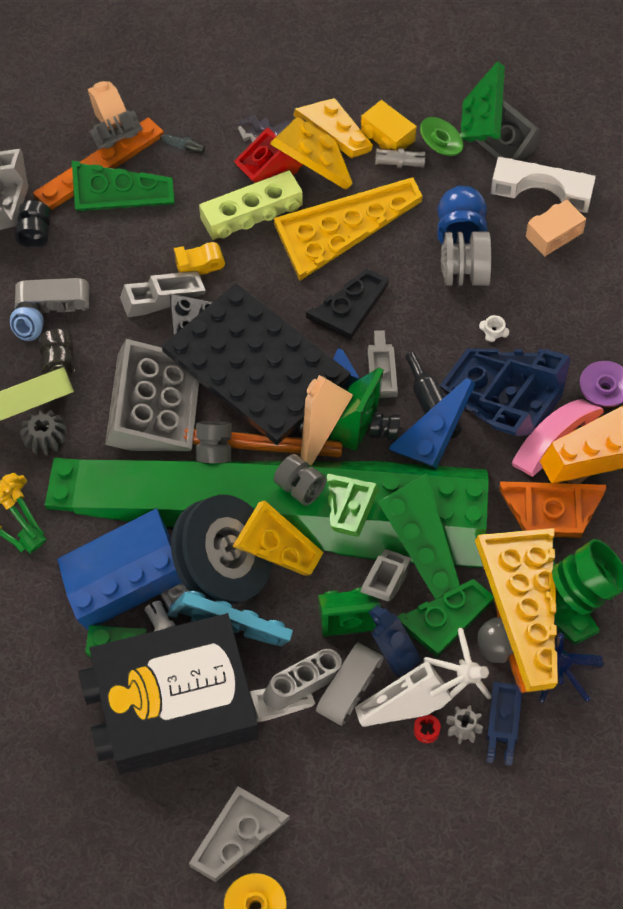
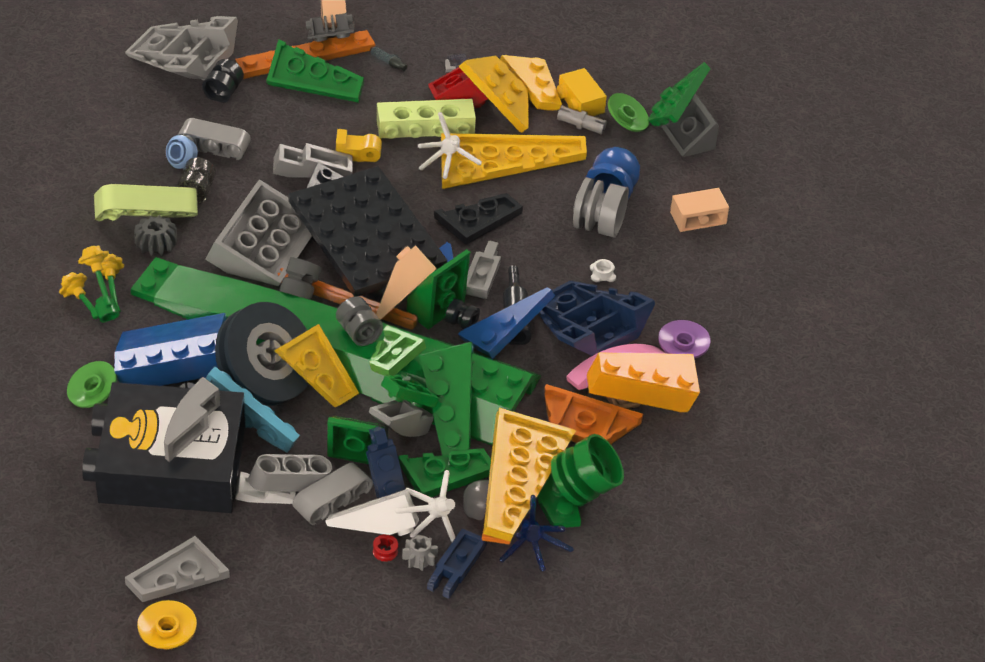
camera: 15 degrees right, 15 degrees down
white arch [490,157,596,213] -> none
none -> bright green dish [67,361,117,408]
none -> light grey slope [164,377,220,462]
none -> green wing [381,375,439,408]
none -> white plant [418,112,482,179]

